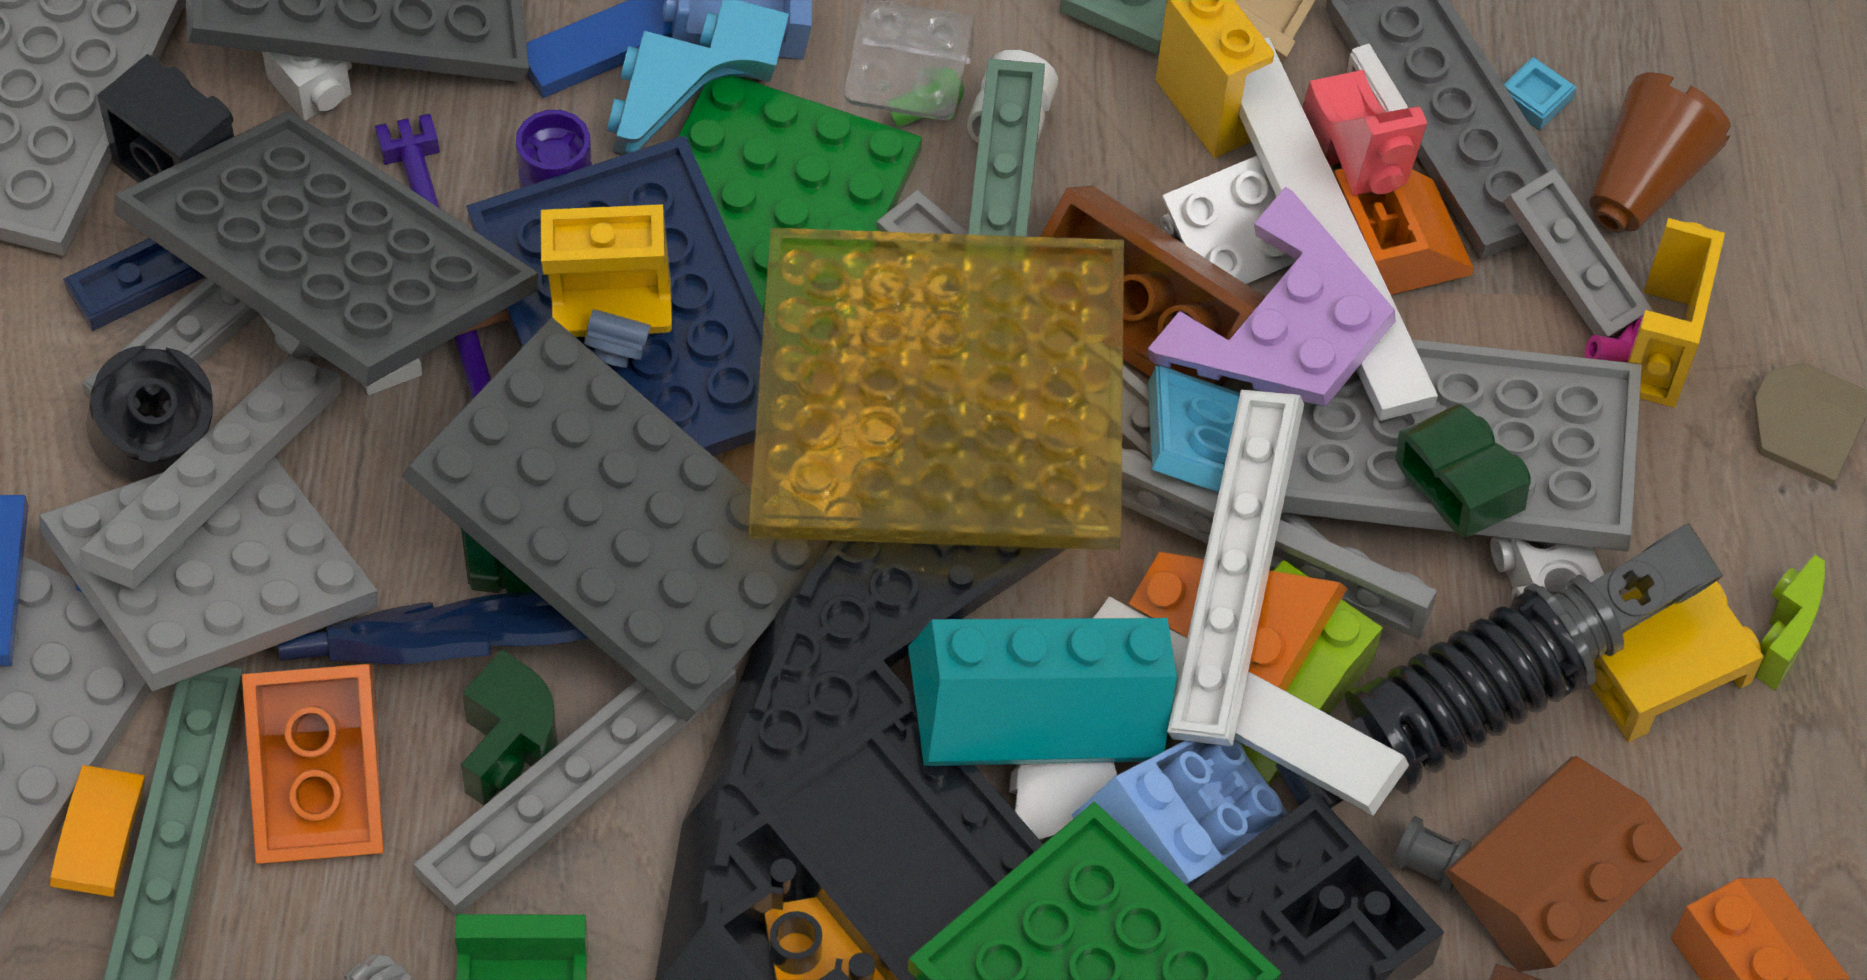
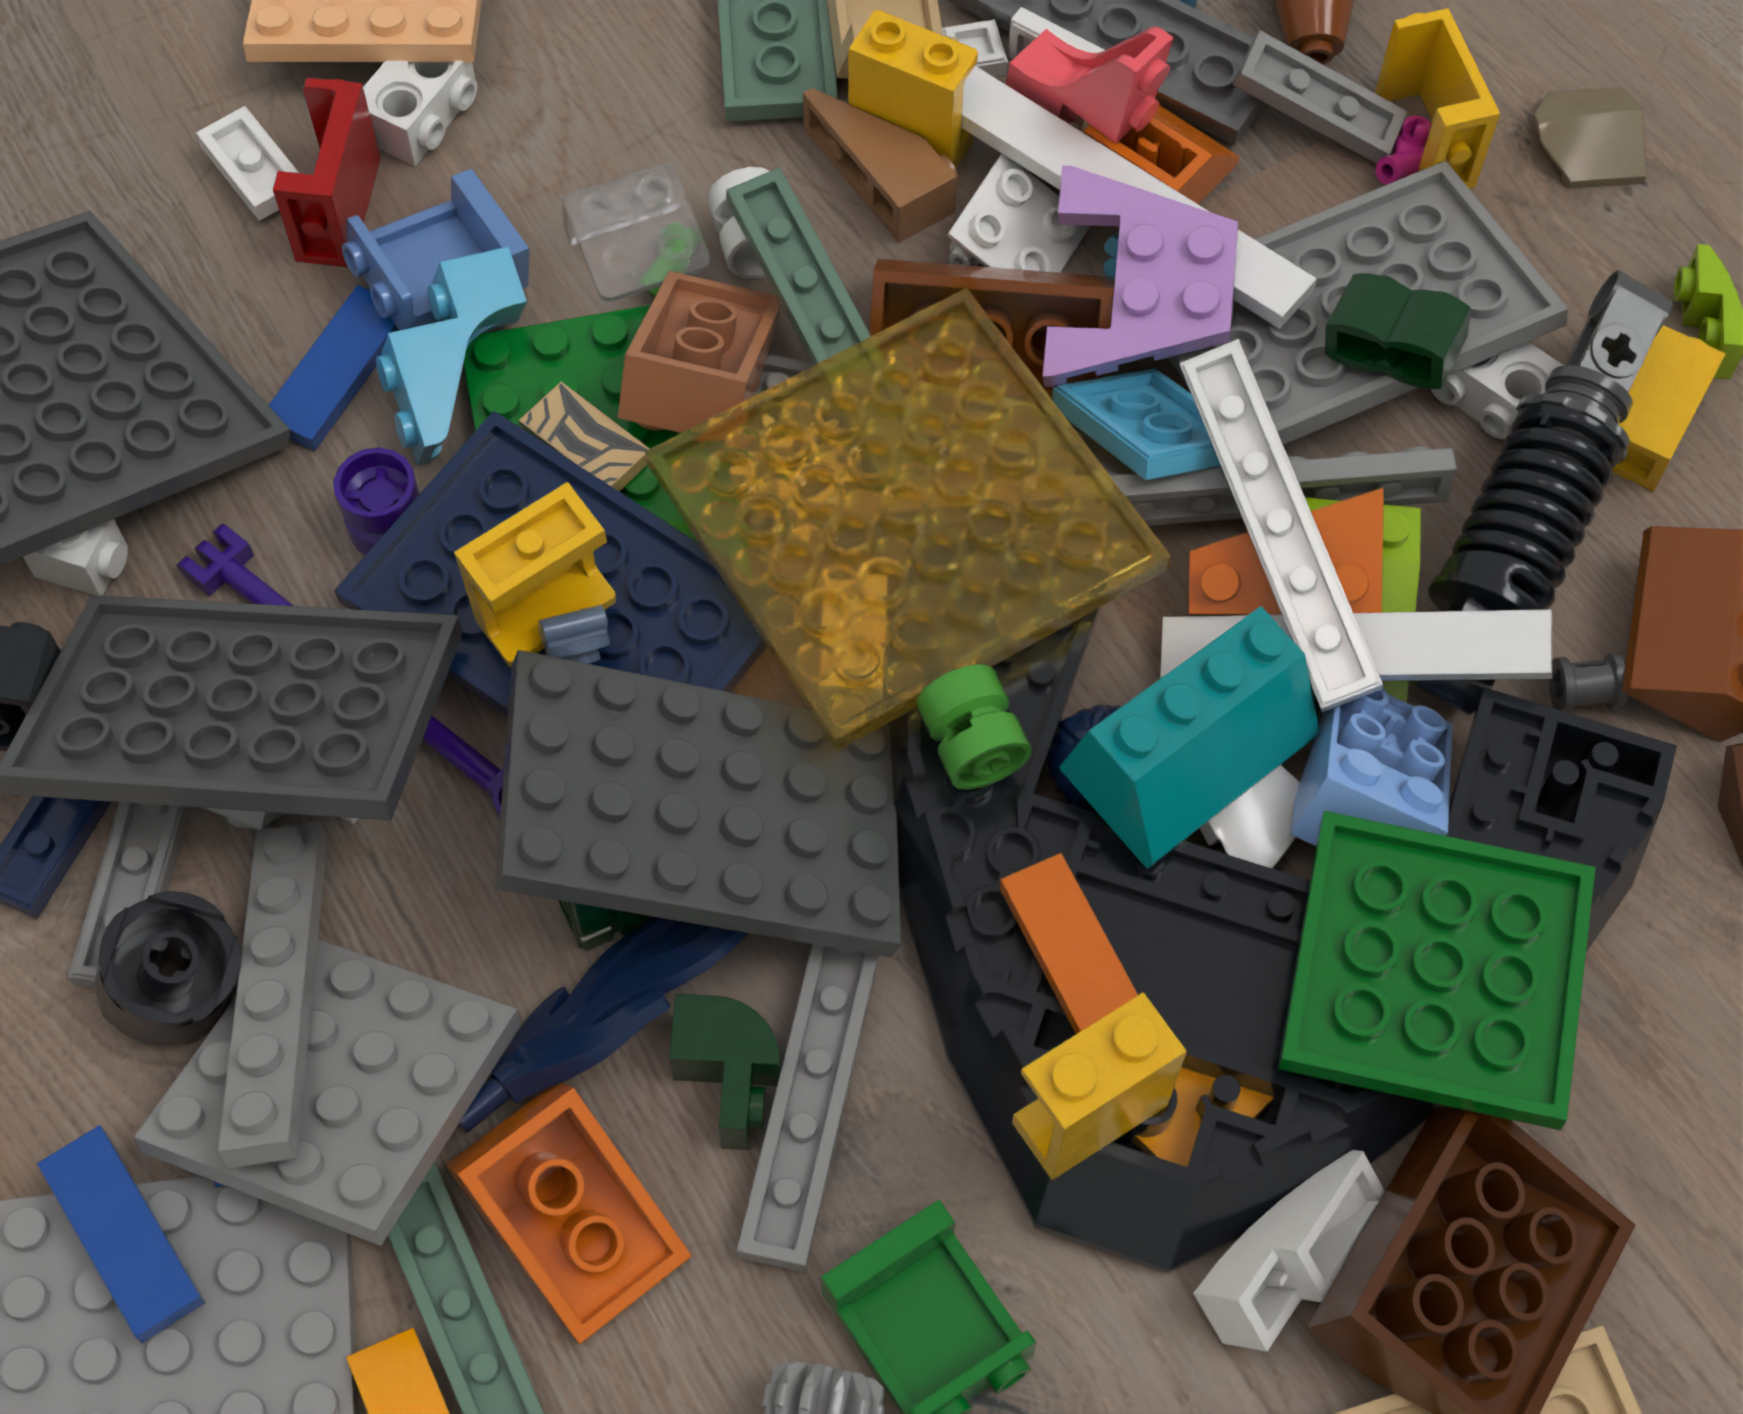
camera: 30 degrees left, 5 degrees up
none -> tile [519,382,652,491]
none -> nougat slope [618,271,782,446]
none -> medium nougat slope [803,88,959,243]
none -> bright green wheel [917,664,1032,790]
none -> white tile [942,19,1008,77]
none -> orange tile [999,853,1138,1034]
none -> yellow panel [1012,992,1187,1180]

